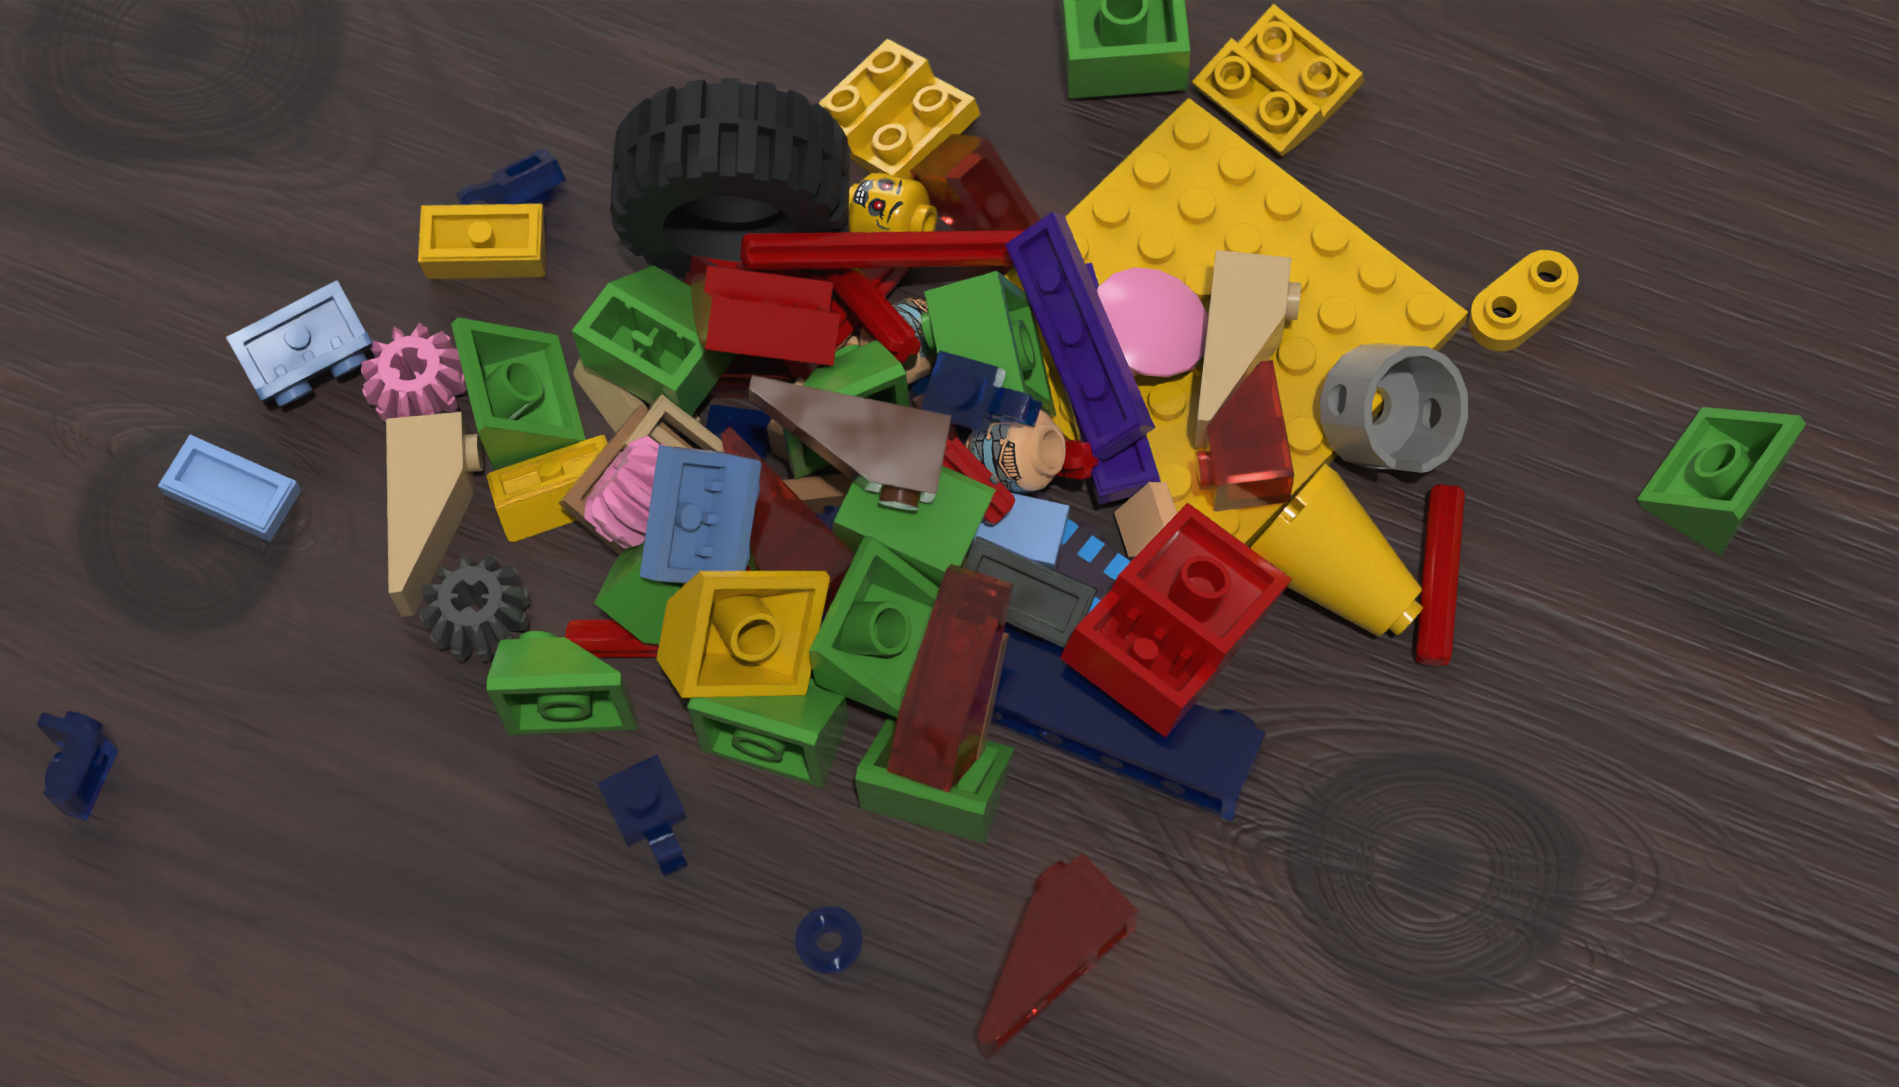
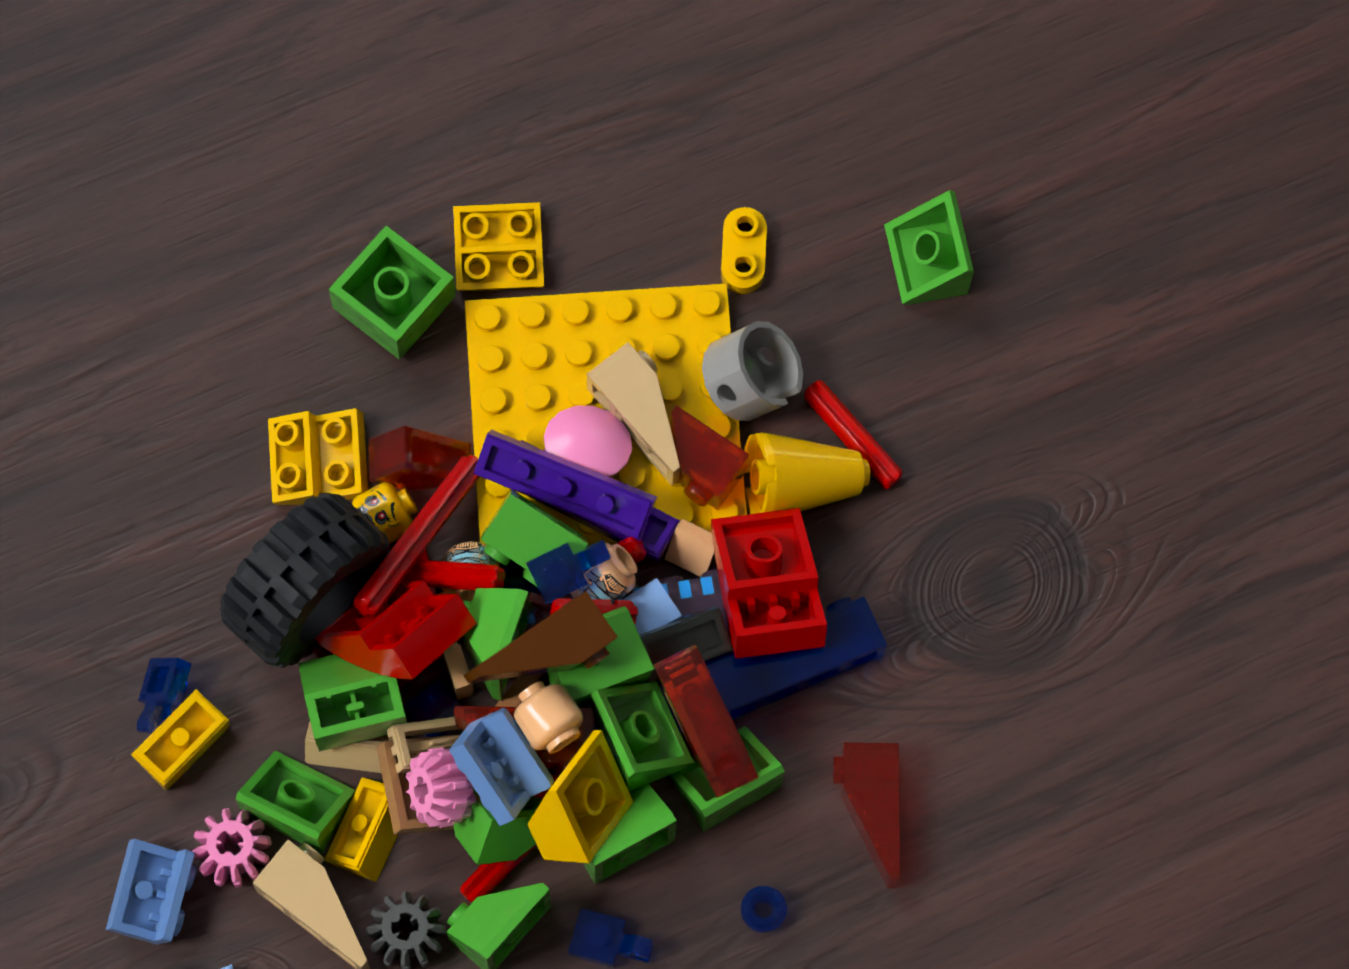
camera: 55 degrees left, 5 degrees up
none -> light nougat head [514,681,583,754]

